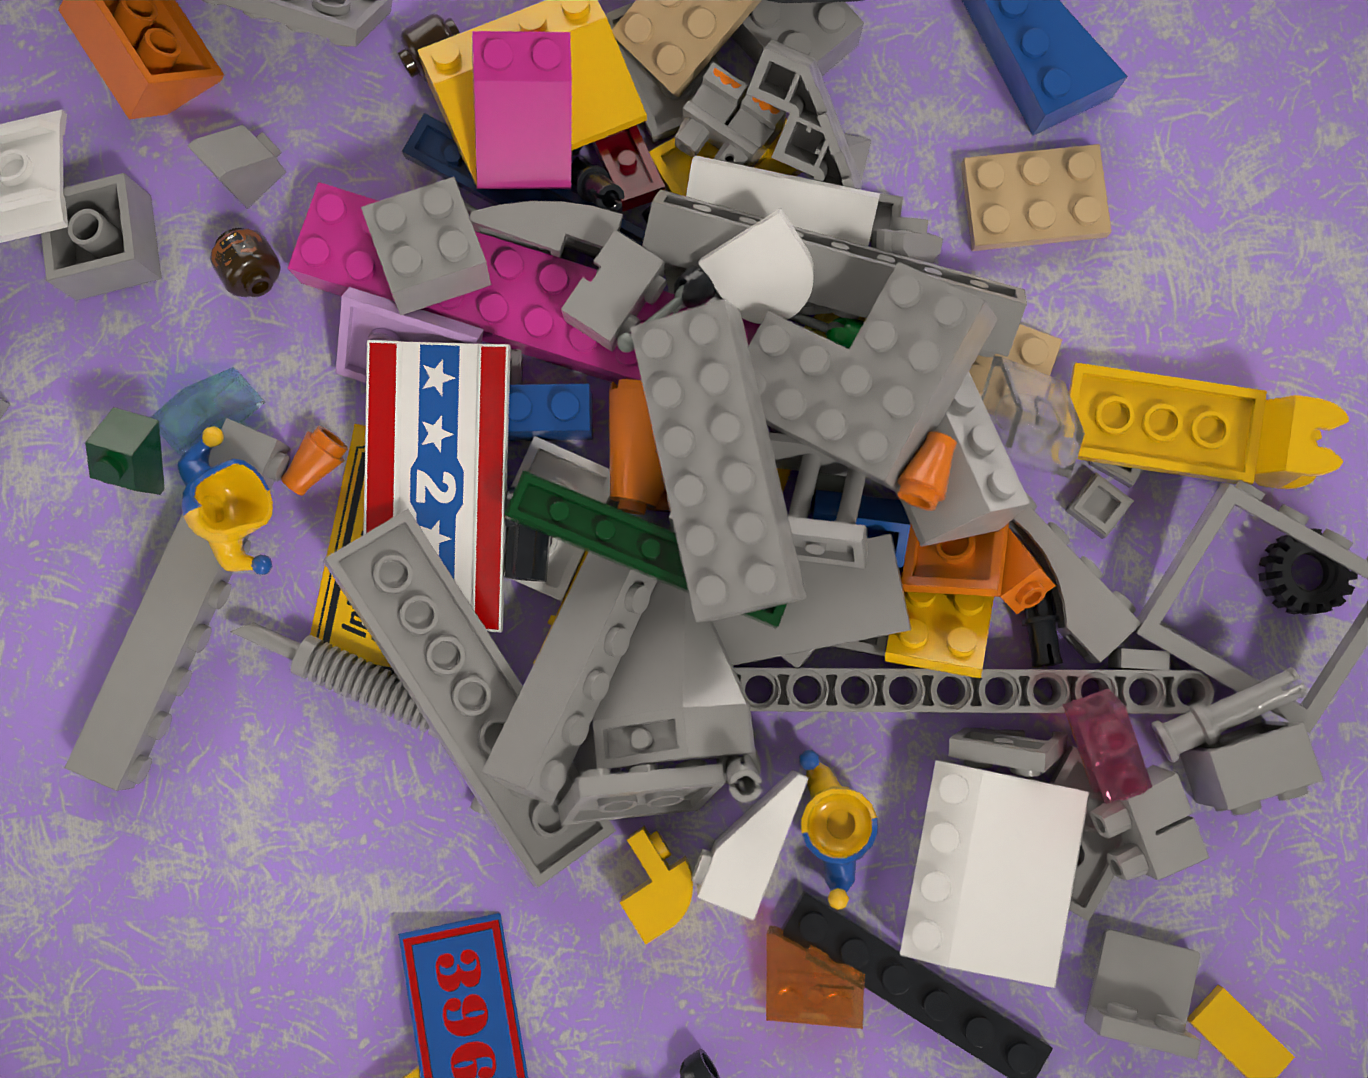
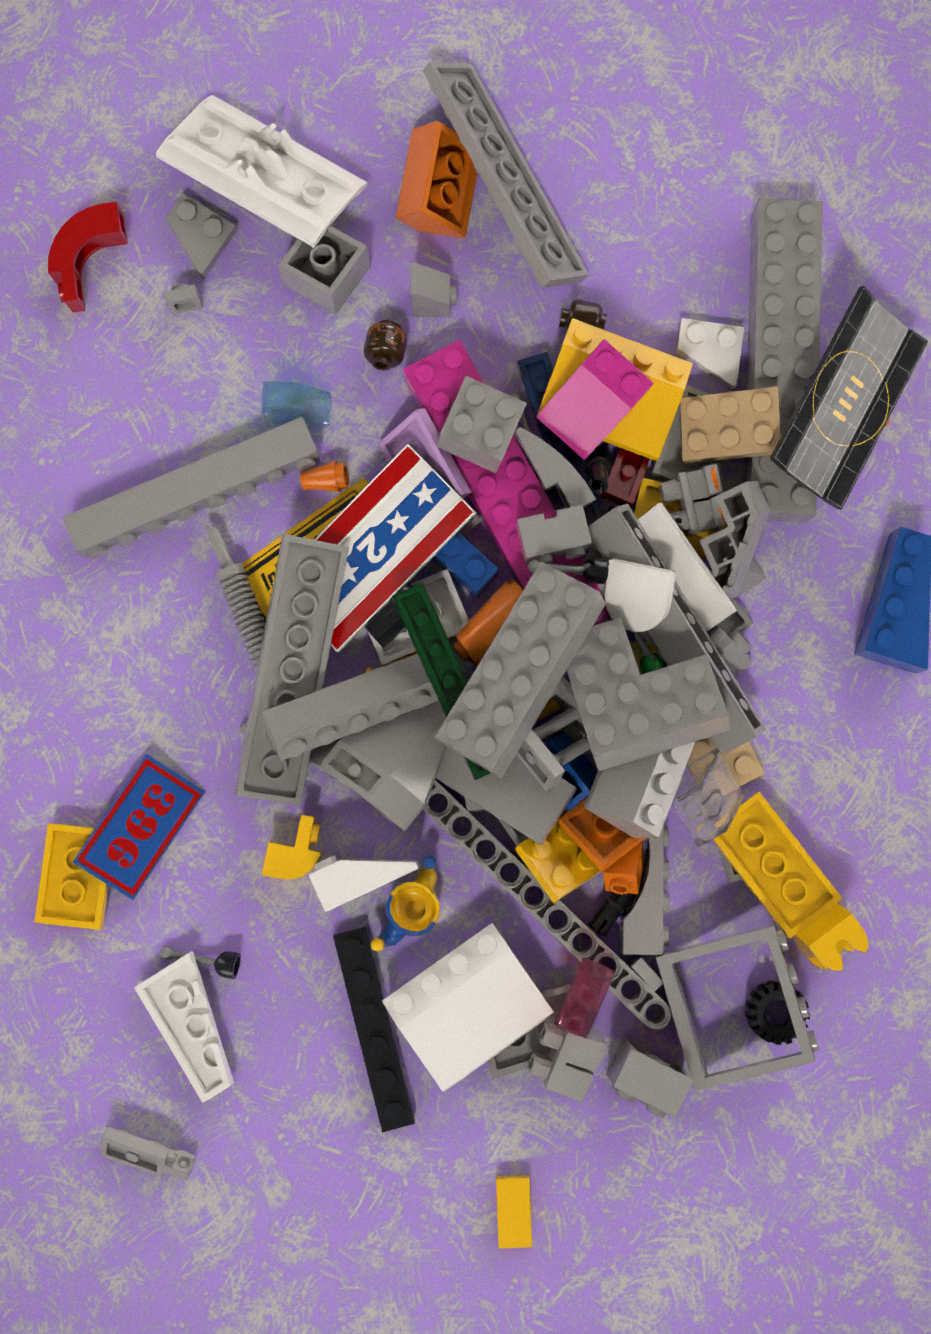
camera: 40 degrees right, 0 degrees up
dark green slope [85,407,165,495] -> none
yellow piece [178,426,273,575] -> none
light grey plate [558,759,726,825] -> none
light grey pin [716,748,762,803] -> none
clear orange wing [766,926,865,1029] -> none
orange cone [897,431,957,510] -> none
light grey wing [948,728,1068,777] -> none
tan plate [961,144,1112,251] -> none
light grey tile [1065,472,1134,539] -> none
light grey bracket [1084,928,1201,1060] -> none
light grey pin [1151,667,1308,763] -> none

